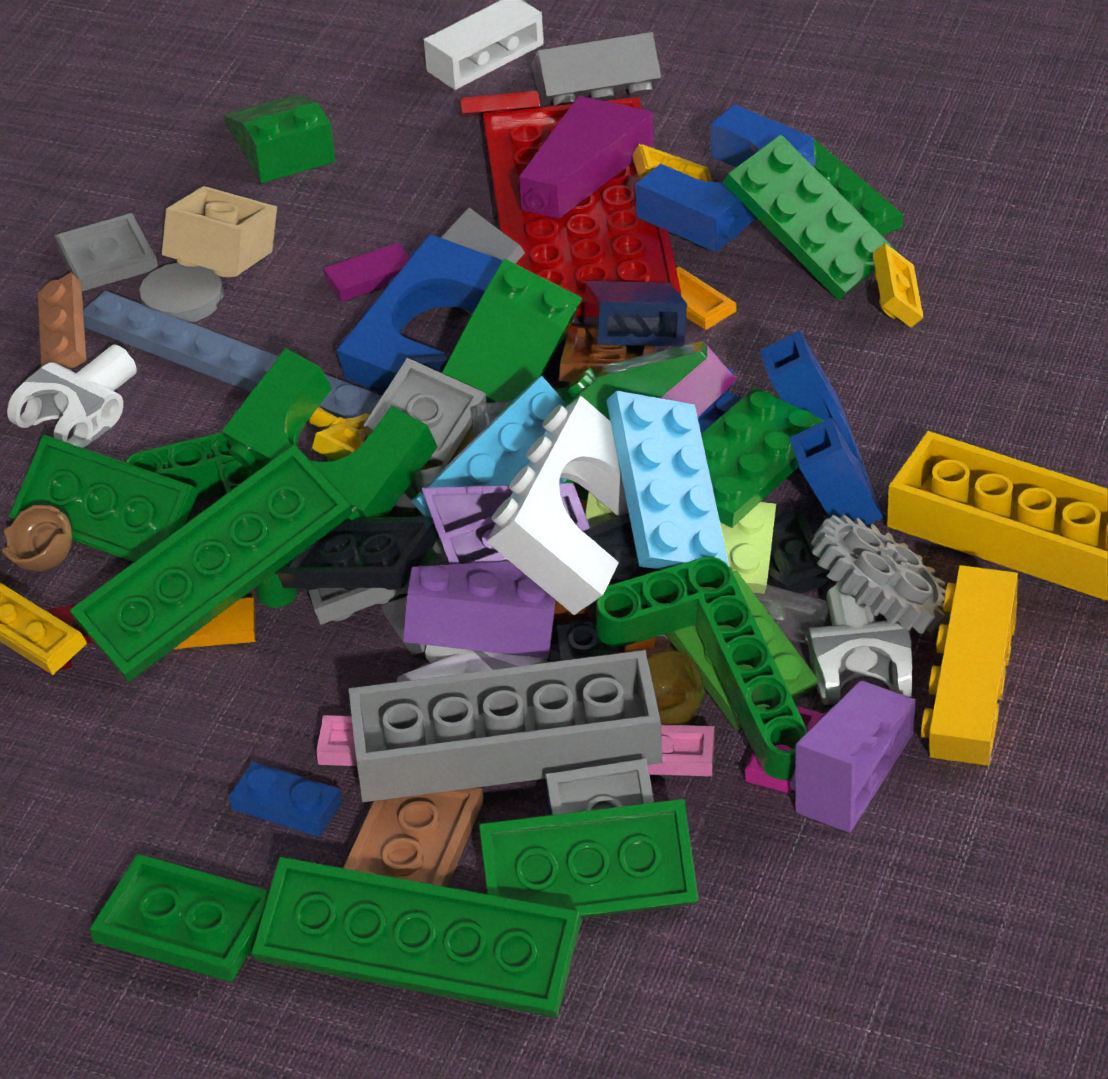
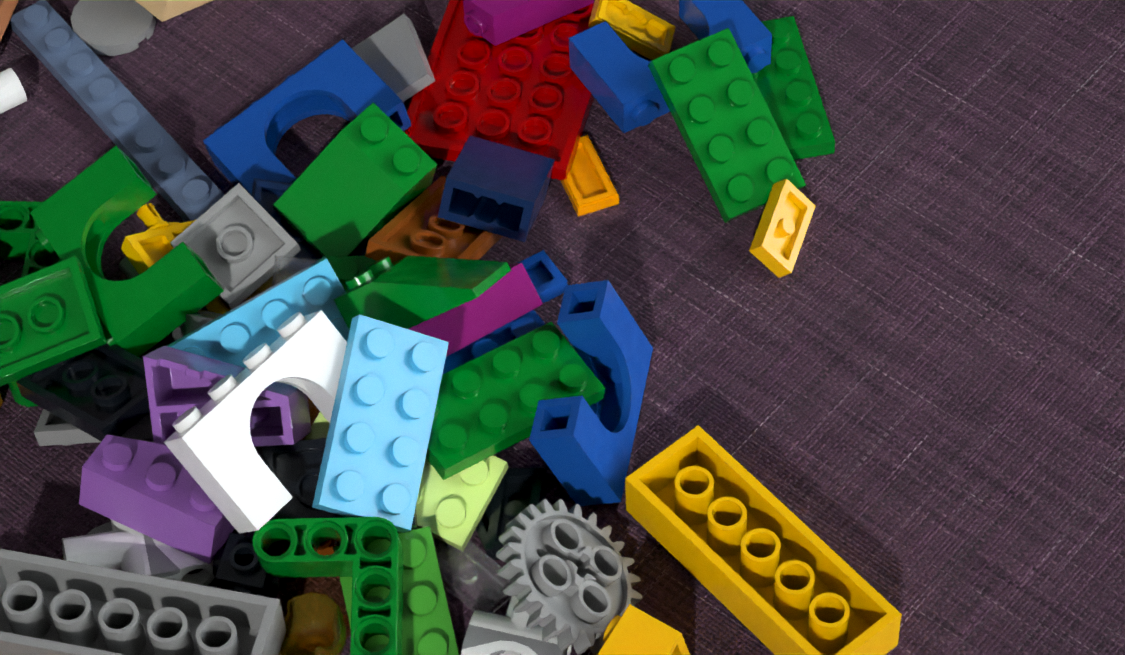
camera: 20 degrees right, 10 degrees up
magenta tile [323,242,410,302] -> none

